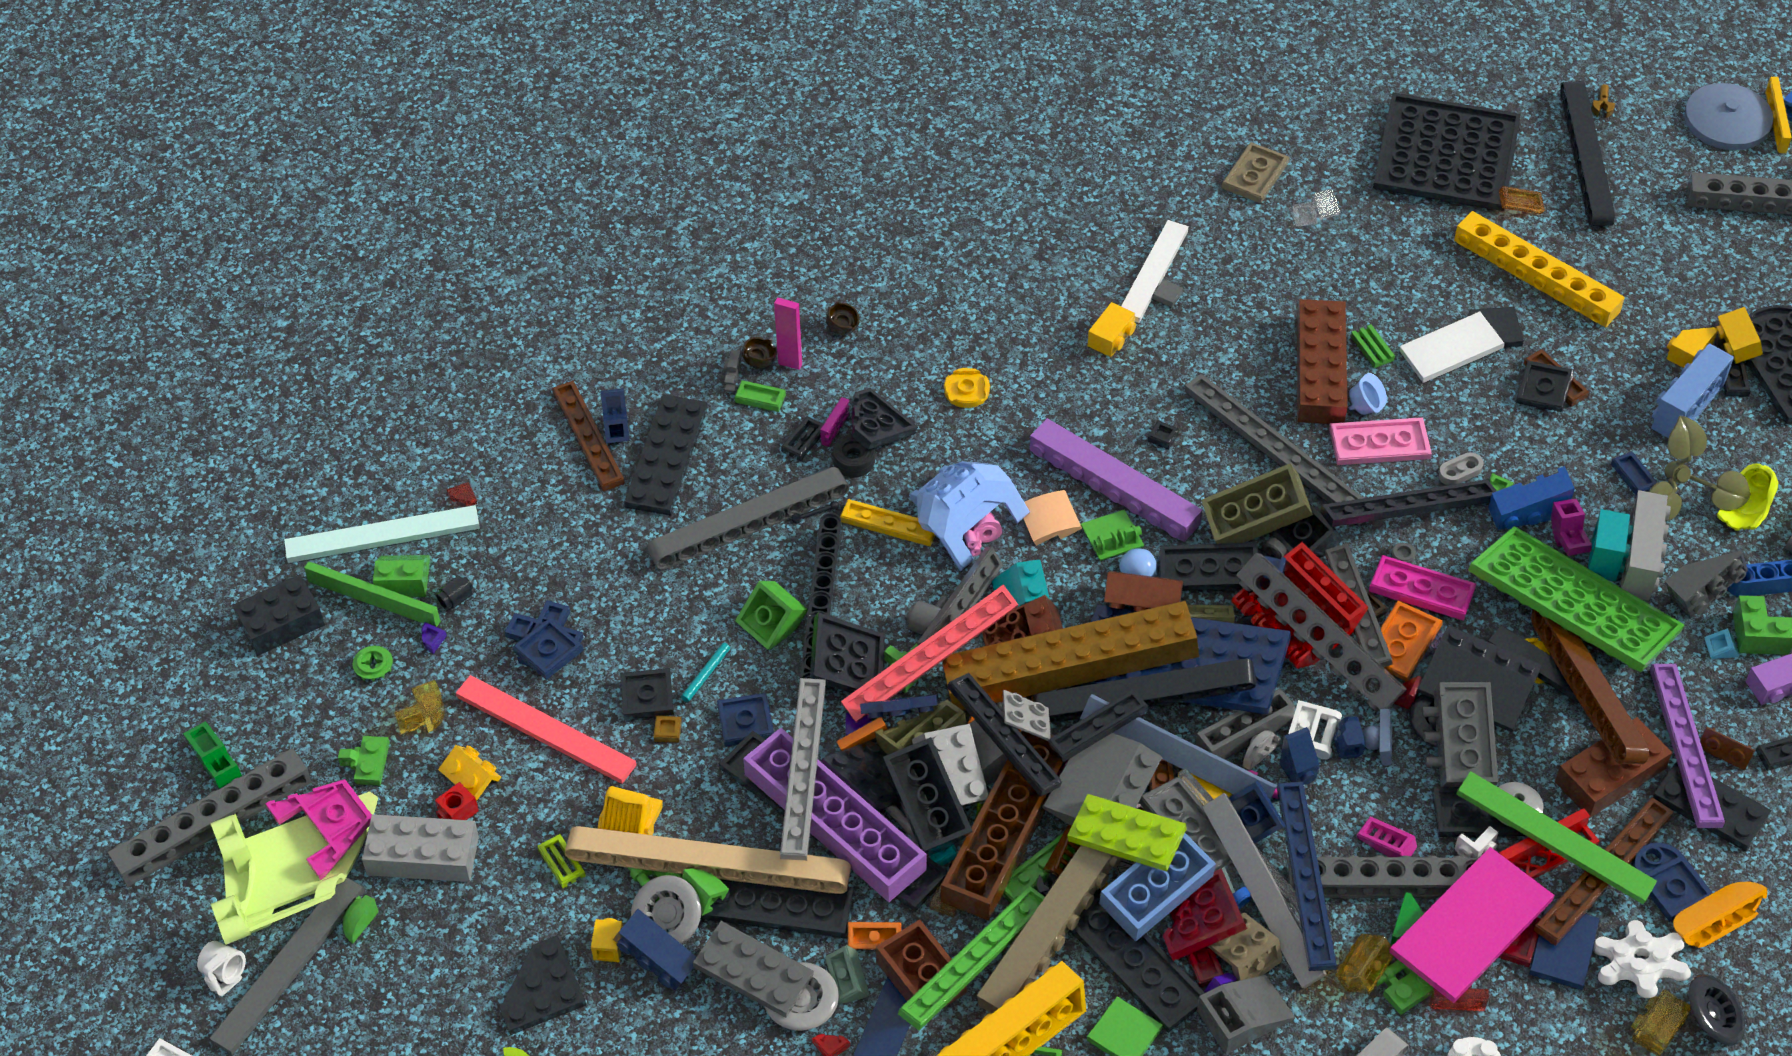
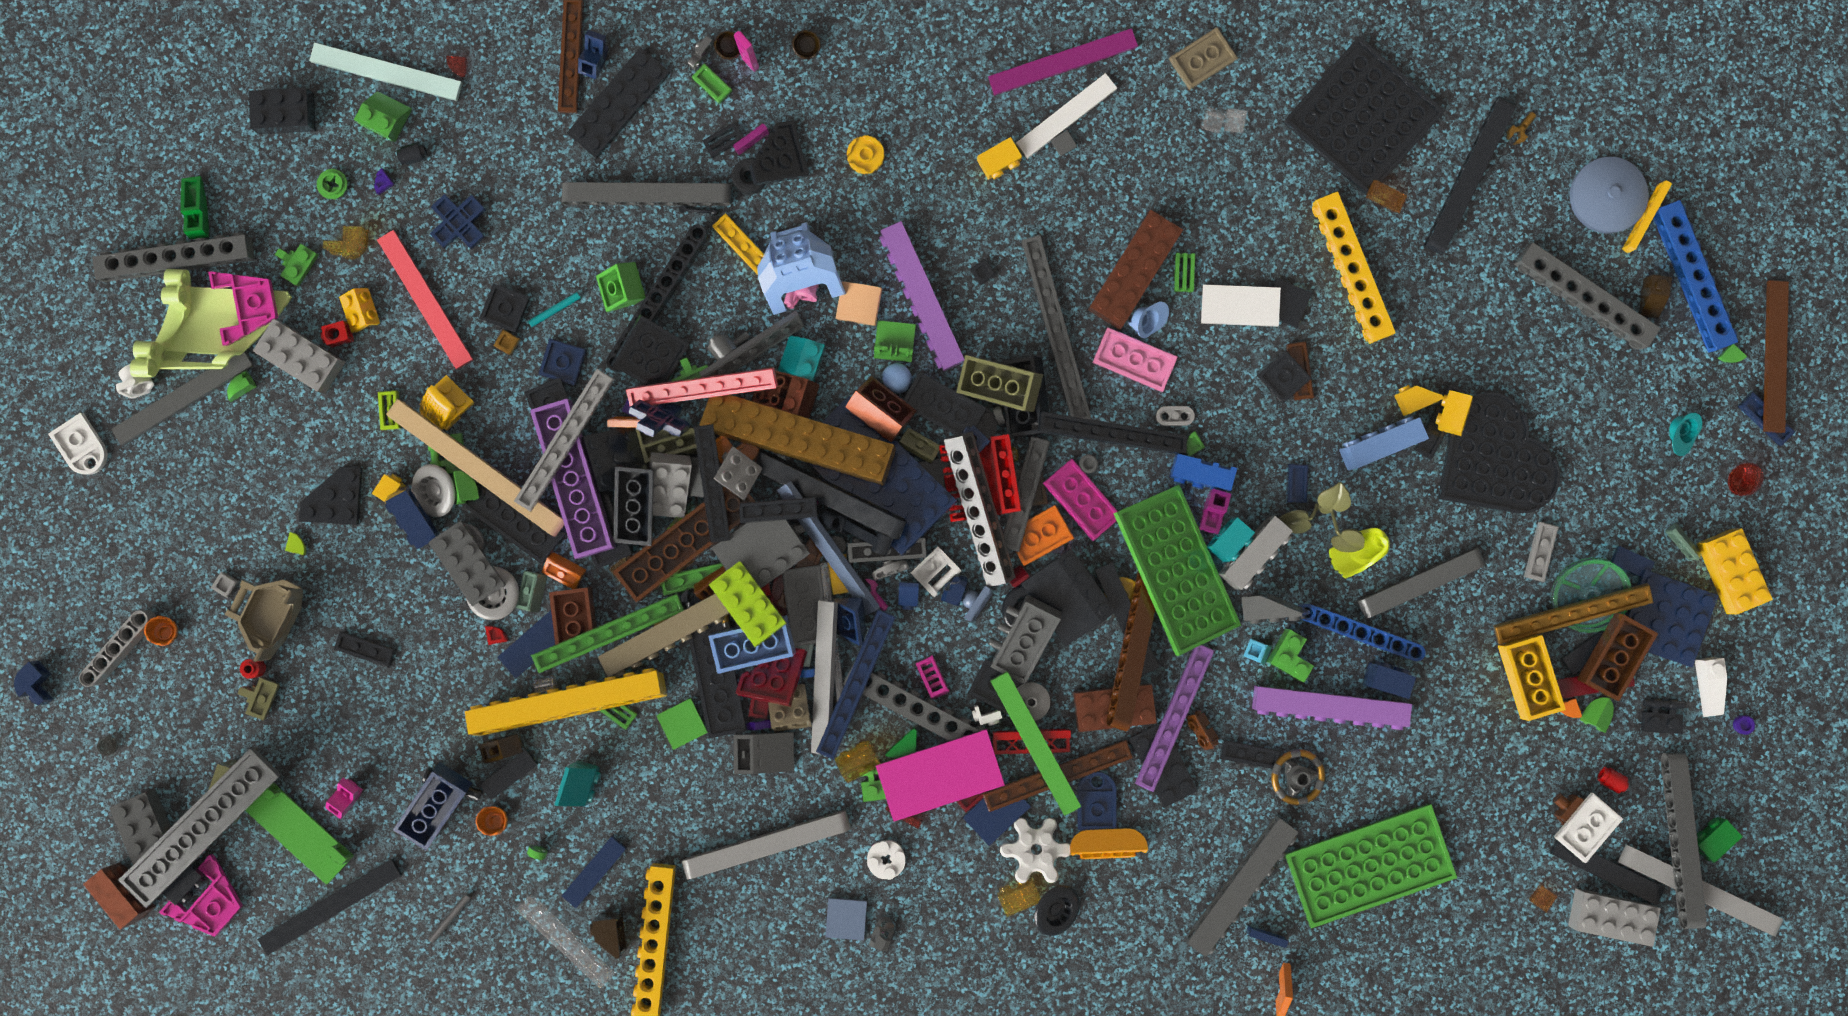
camera: 25 degrees right, 35 degrees up
bright green tile [304,562,440,627] -> none
dark blue tile [513,618,584,680] -> none
none -> black piece [819,509,894,556]
none -> magenta tile [988,28,1138,96]

